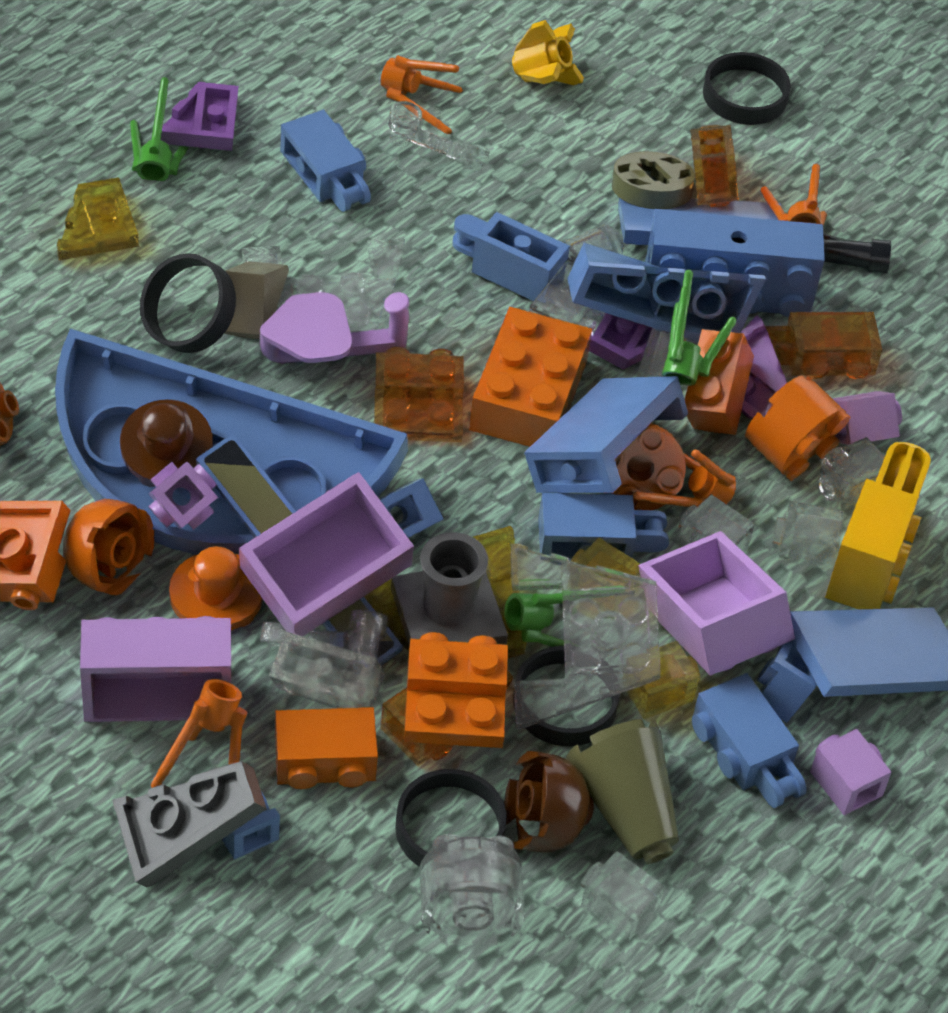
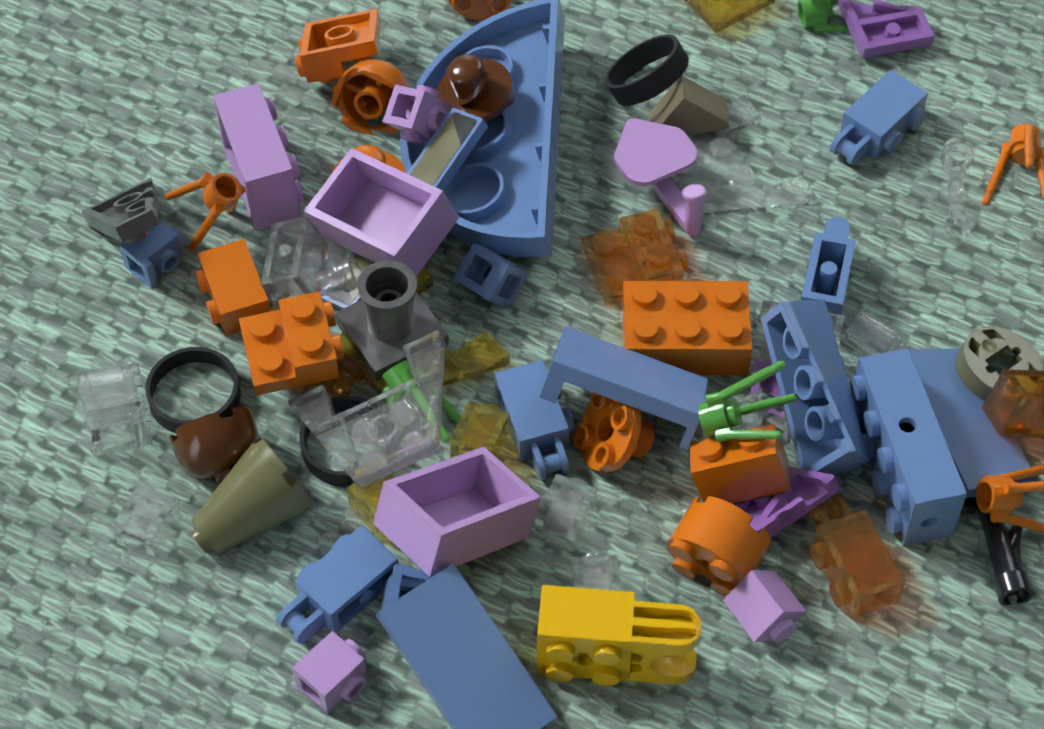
camera: 80 degrees right, 5 degrees up
orange plant [633,449,736,513] -> none
clear brick [817,437,885,512] -> none

